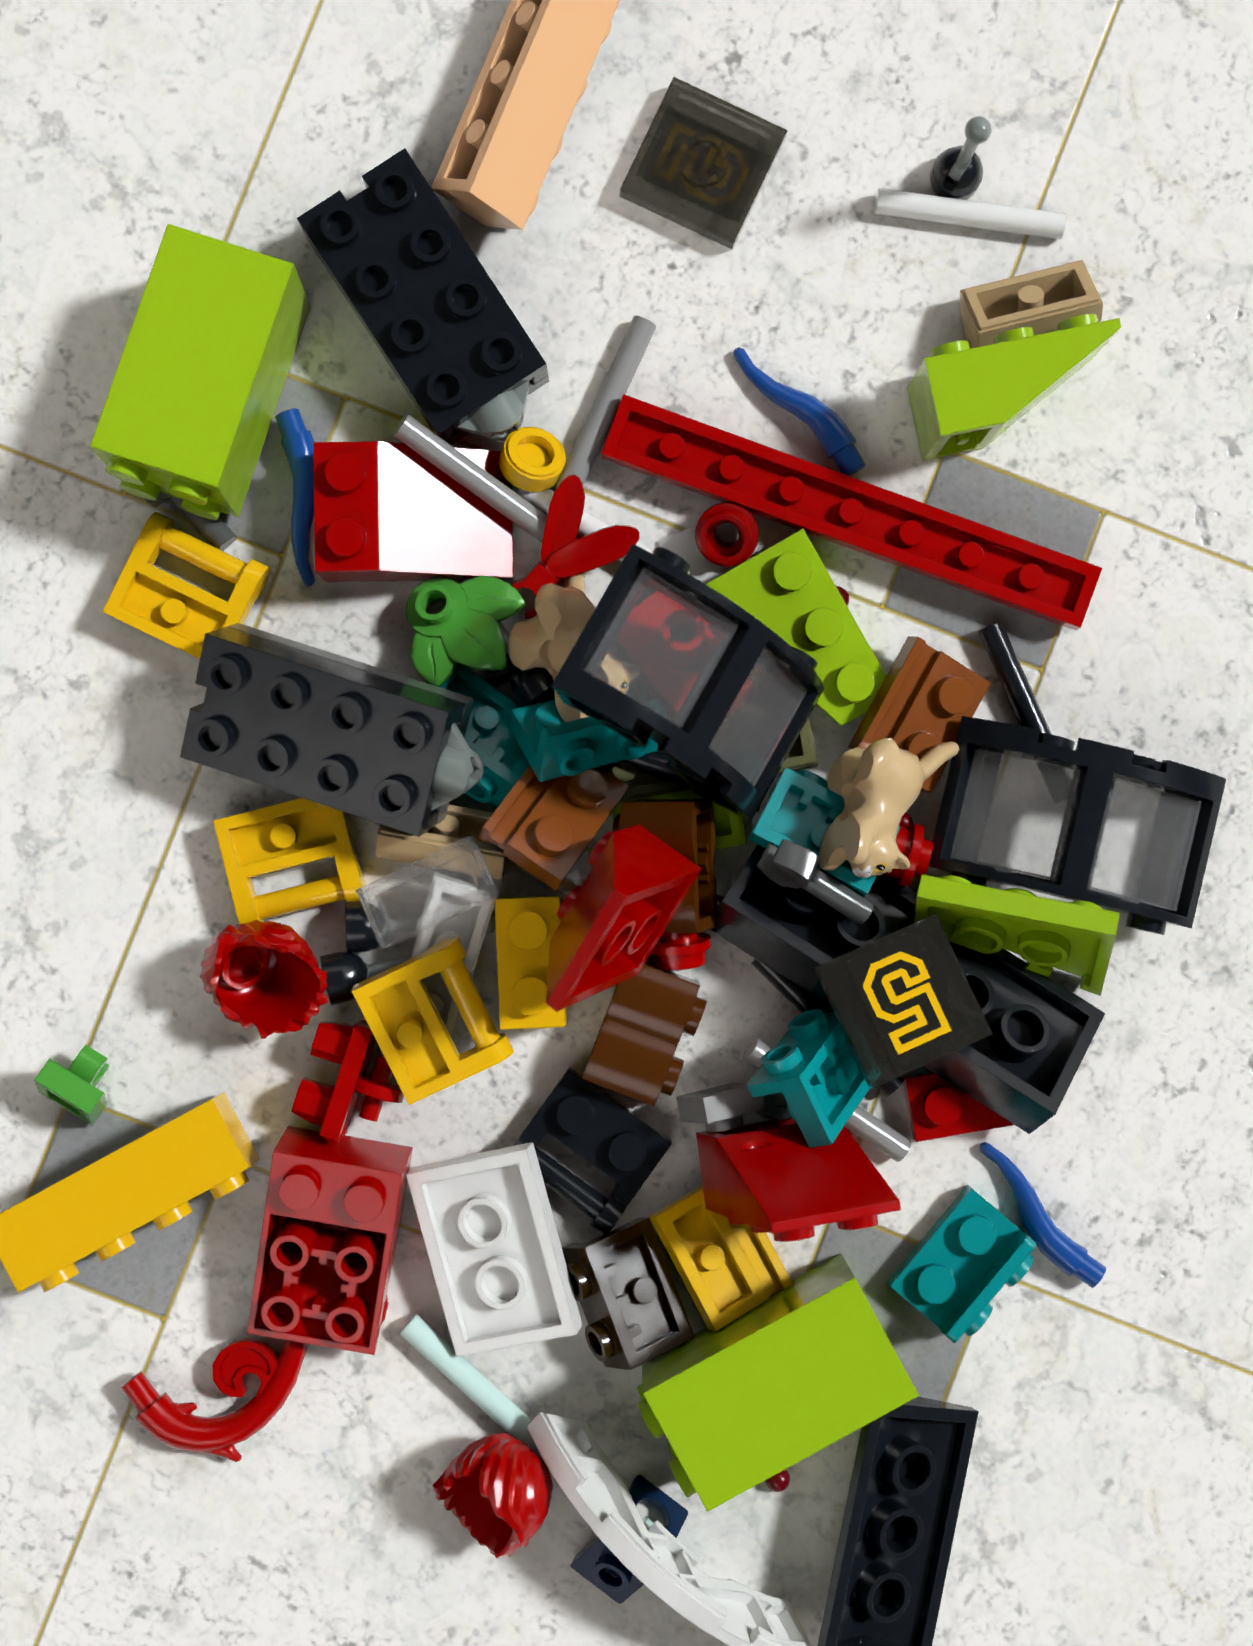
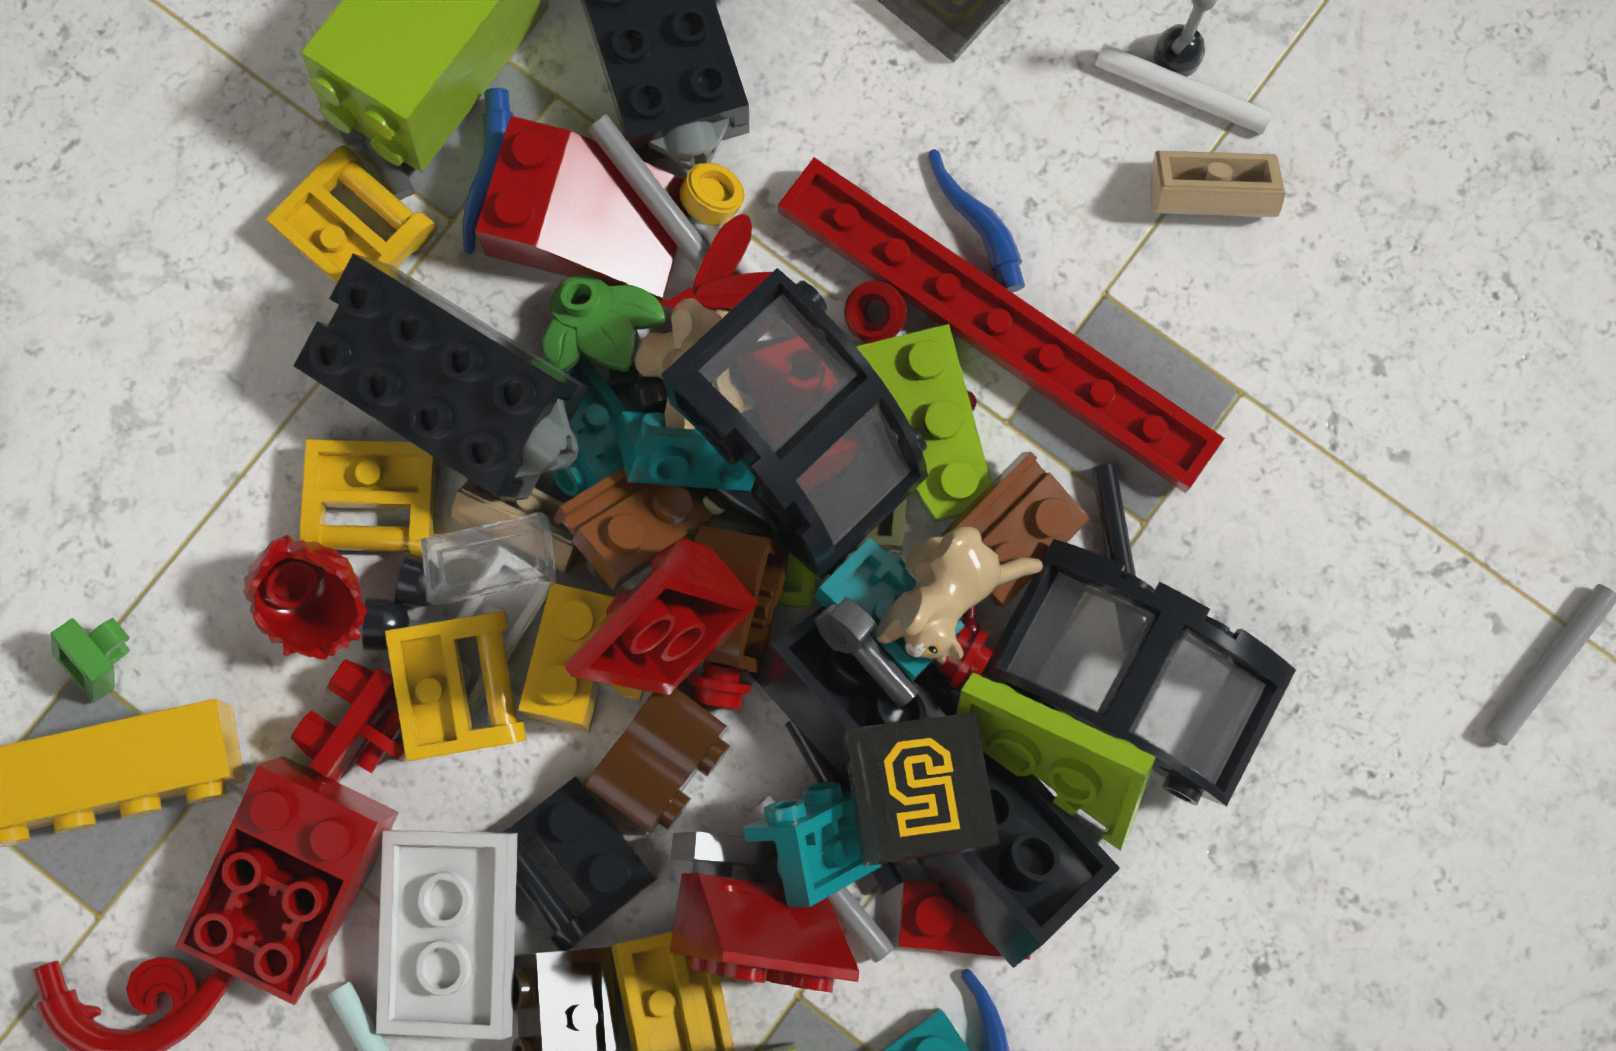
camera: 15 degrees right, 10 degrees down
light grey bar [555,315,656,488] -> none
lime slope [907,314,1121,461] -> none

